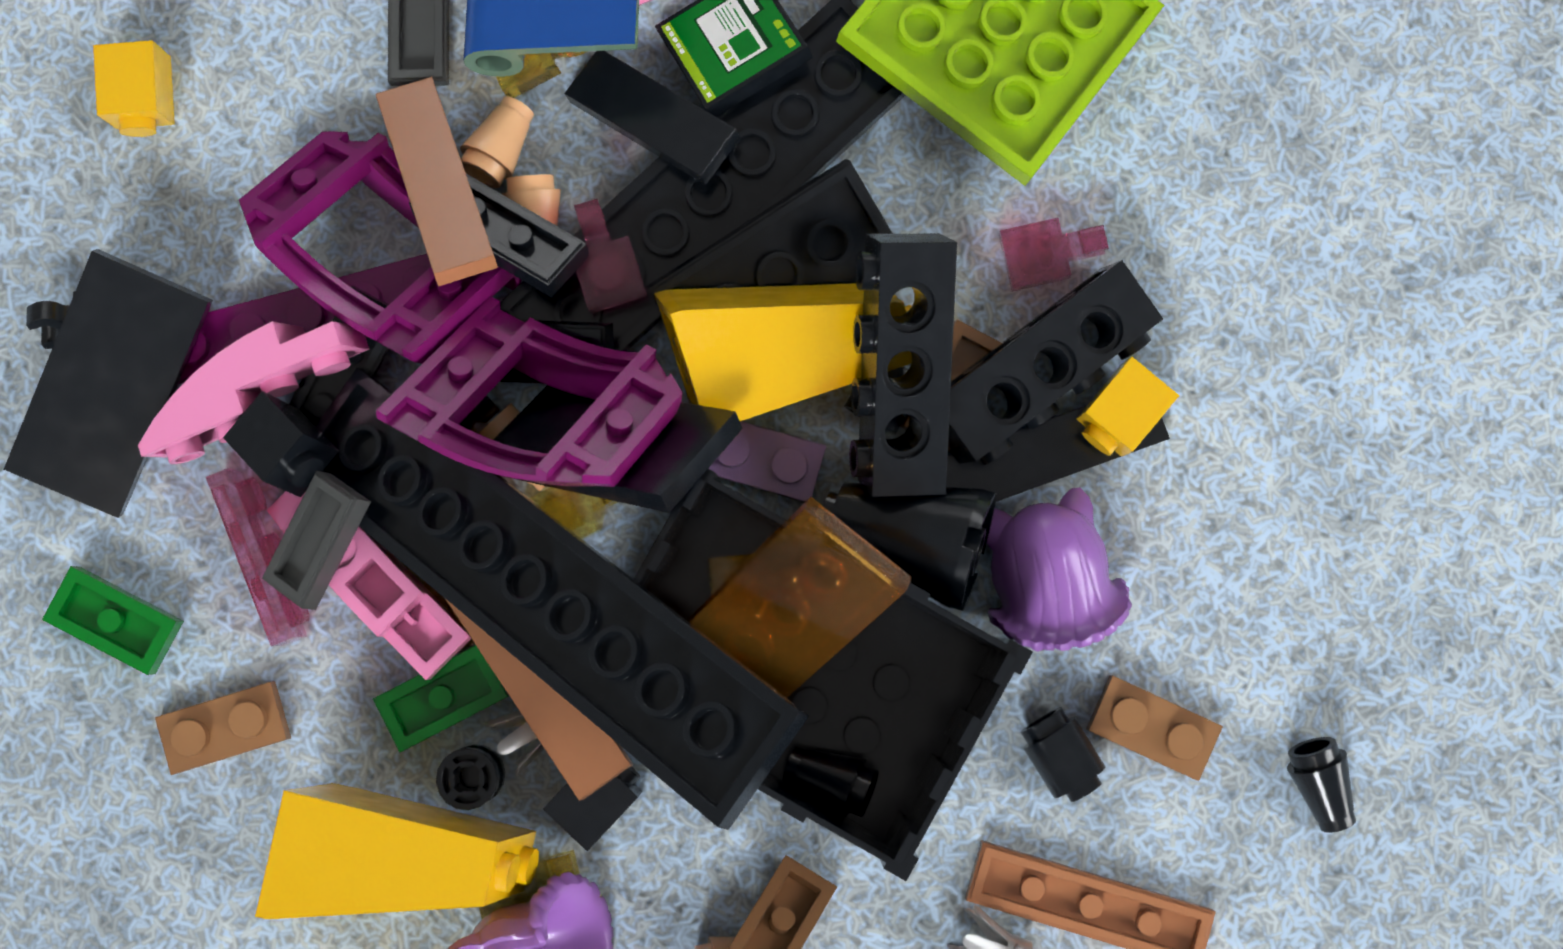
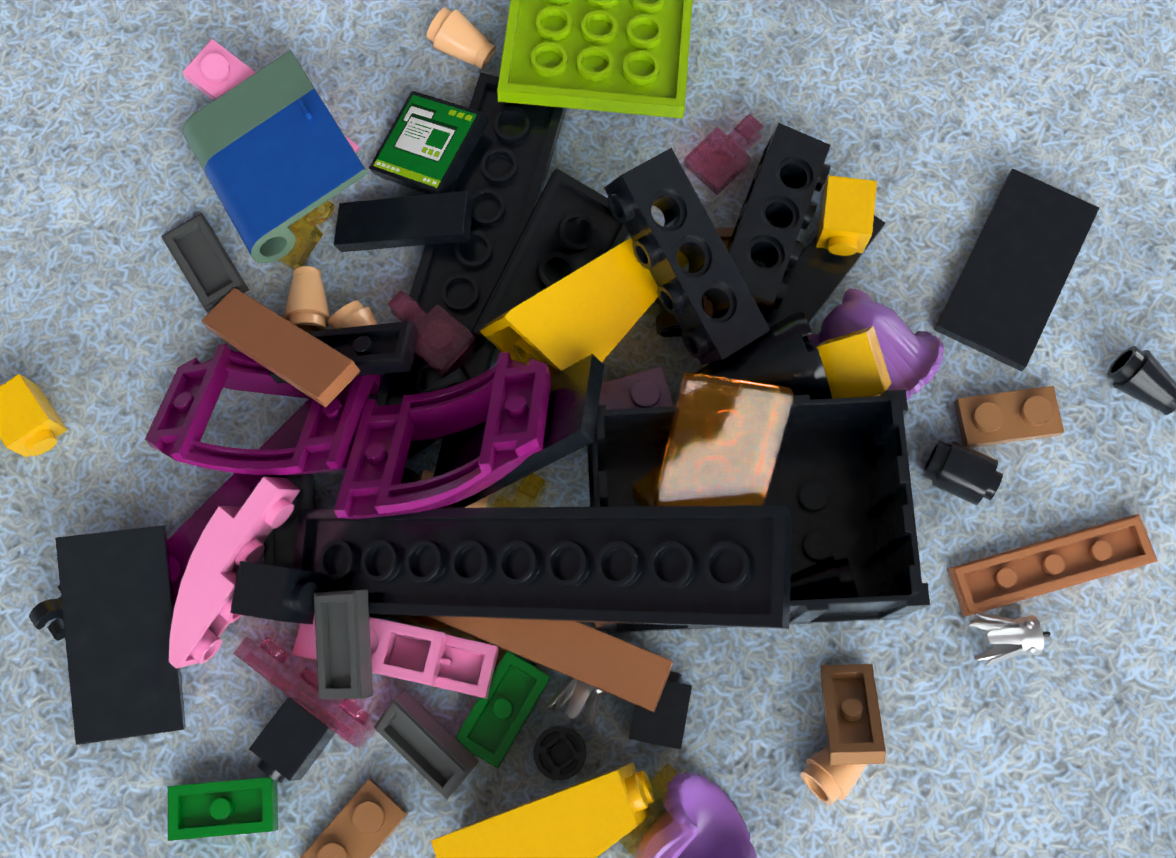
camera: 30 degrees left, 10 degrees down
none -> black brick [249,697,339,783]
none -> dark grey tile [374,689,479,799]
none -> yellow brick [816,326,892,399]
none -> black tile [934,168,1099,372]

